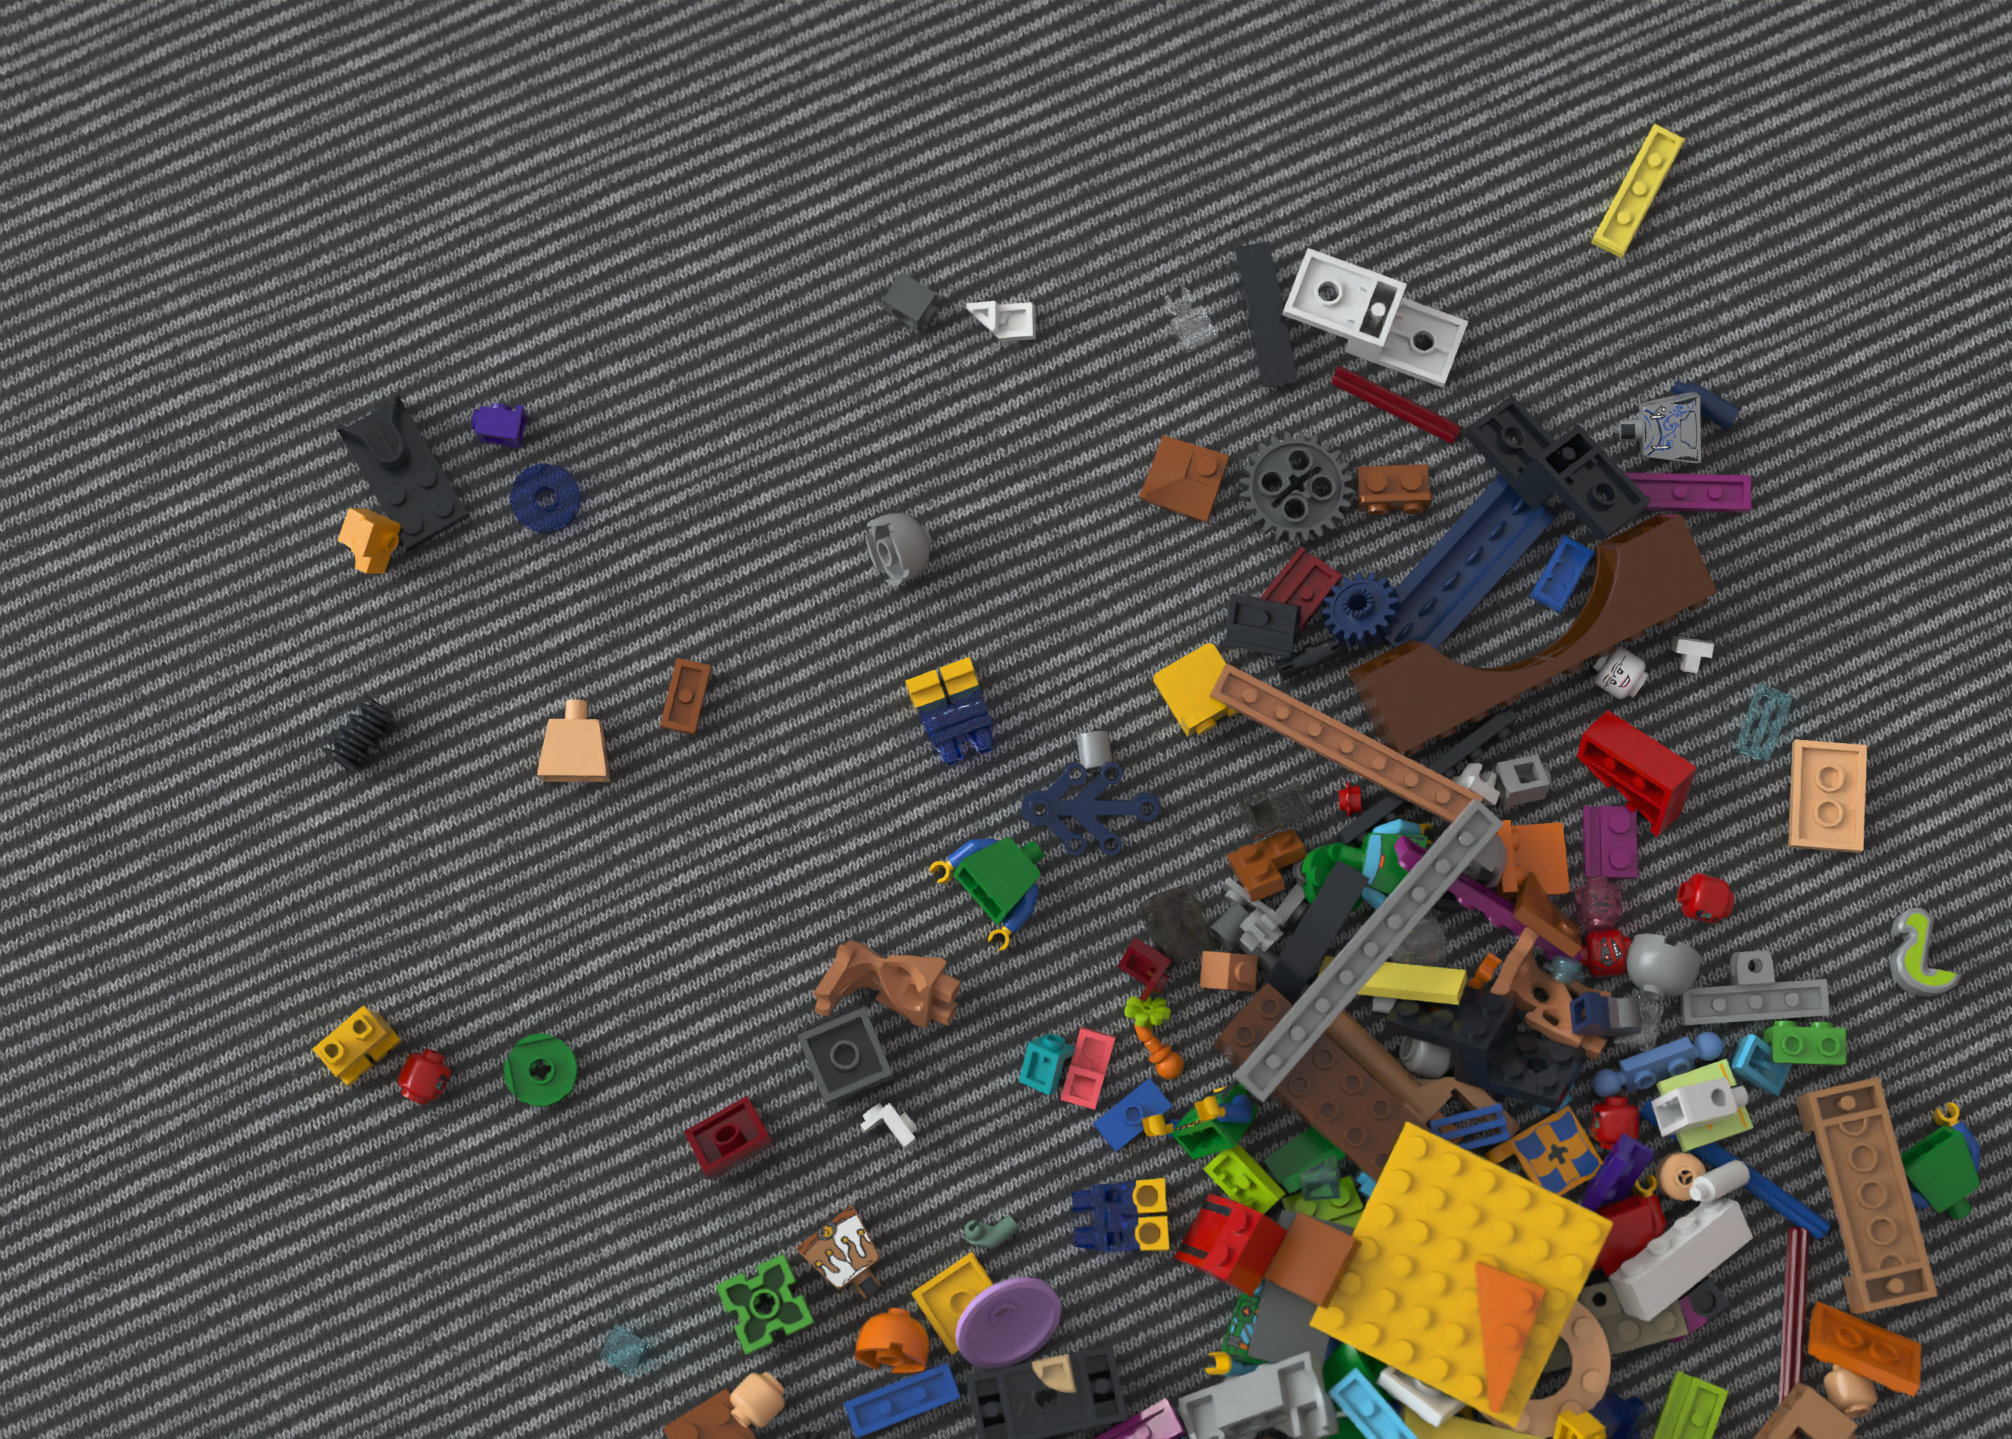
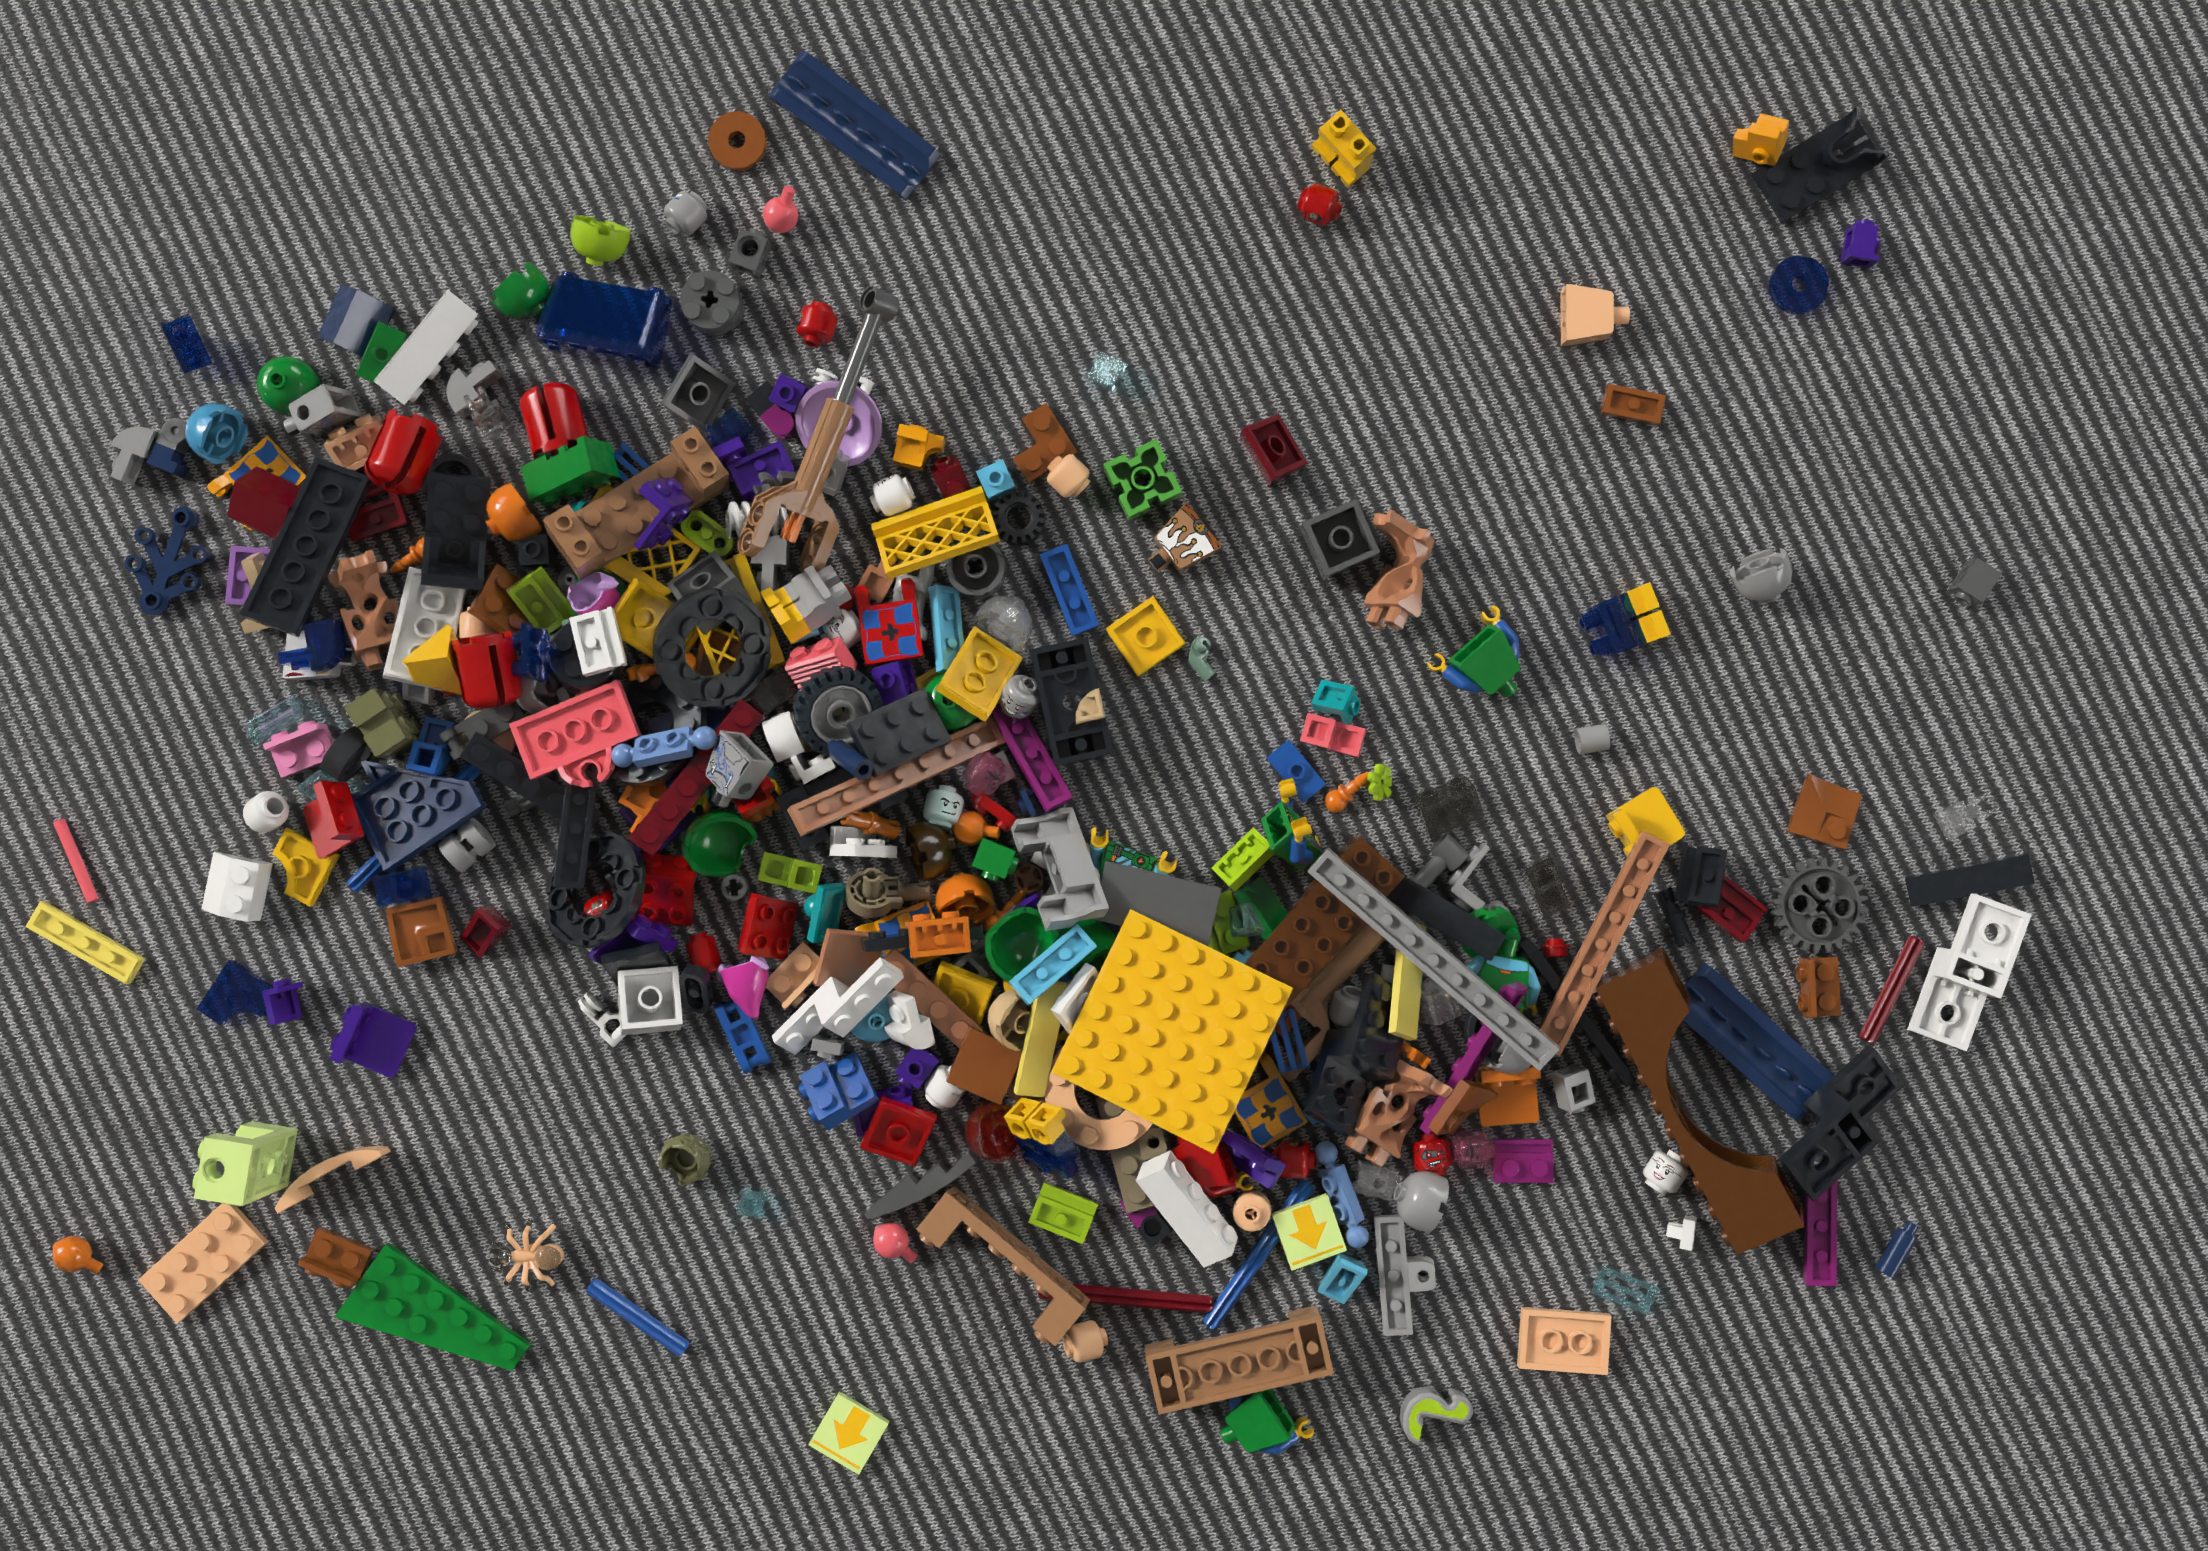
camera: 90 degrees right, 10 degrees up
black piece [321,694,399,772] -> none
green plate [504,1034,578,1108] -> none
orange cylinder [855,1308,929,1374] -> none
white bracket [860,1103,918,1150] -> none
lavender dish [956,1277,1061,1369] -> none
white slope [966,301,1036,341] -> none
dark blue plant [1021,761,1161,855] -> none
clear blue hips [1072,1178,1169,1253] -> none
dark red bracket [1117,937,1172,1002] -> none
red slope [1174,1193,1288,1297] -> none
nougat brick [1200,951,1258,992] -> none
dark orange plate [1227,829,1307,902] -> none
light grey gear [1239,907,1284,953] -> none
dark orange tile [1264,1212,1361,1309] -> none
dark blue gear [1322,572,1402,648] -> none
white tile [1452,763,1500,806] -> none
orange wing [1475,1261,1546,1414] -> none
blue plate [1529,535,1595,614] -> none
clear light blue plate [1543,954,1586,984] -> none
leg [1569,992,1642,1036] -> none
red wedge [1576,710,1697,837] -> none
light yellow tile [1591,124,1685,259] -> none
light grey torso [1619,392,1701,463] -> none
white torso [1651,1077,1748,1137] -> none
red head [1677,873,1735,924] -> none
white cylinder [1689,1160,1750,1203] -> none
bright green bracket [1763,1021,1846,1065] -> none
orange plate [1808,1301,1921,1397] -> none

